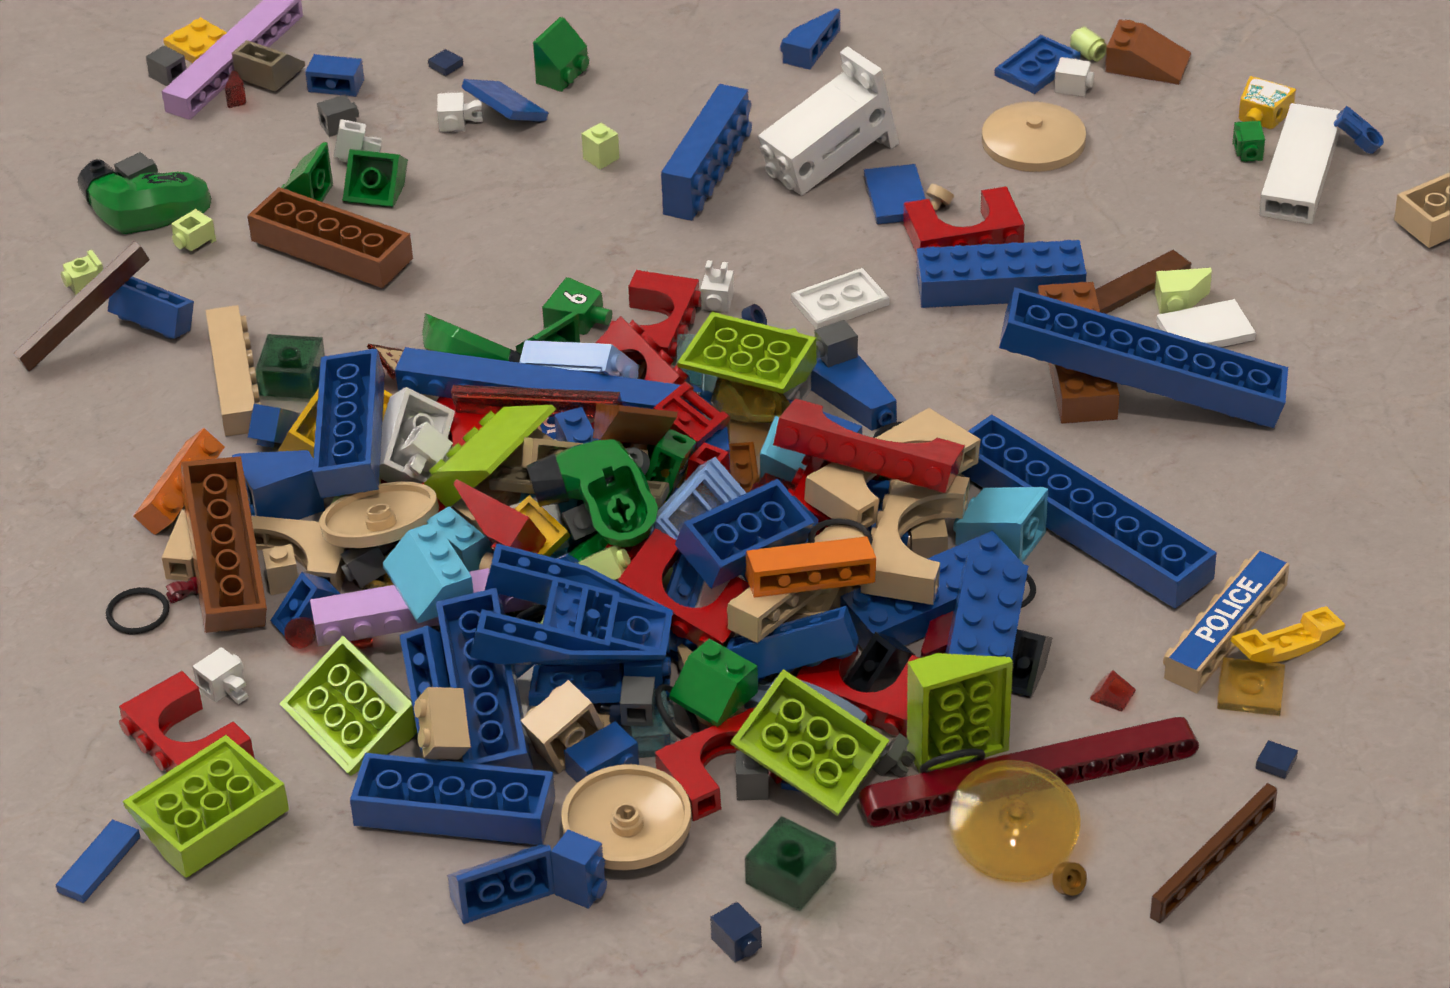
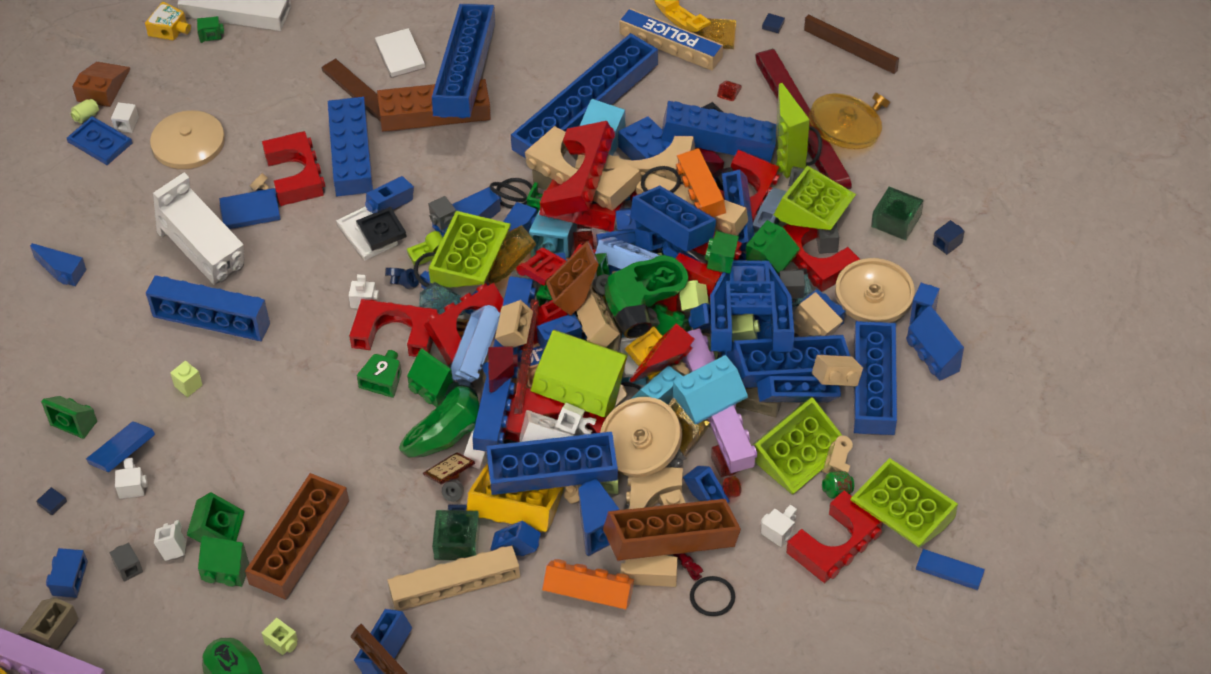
camera: 95 degrees left, 10 degrees up
clear red slope [225,70,246,108] -> none
yellowish green slope [1155,268,1212,313] -> none
none -> black plate [356,207,407,251]
none -> blue brick [365,176,414,213]
none -> dark red slope [488,346,518,392]
none -> black tyre [489,182,527,202]
none -> tan brick [495,300,533,348]
none -> green brick [705,231,739,274]
none -> green head [822,471,855,499]
none -> tan leg [823,435,853,474]

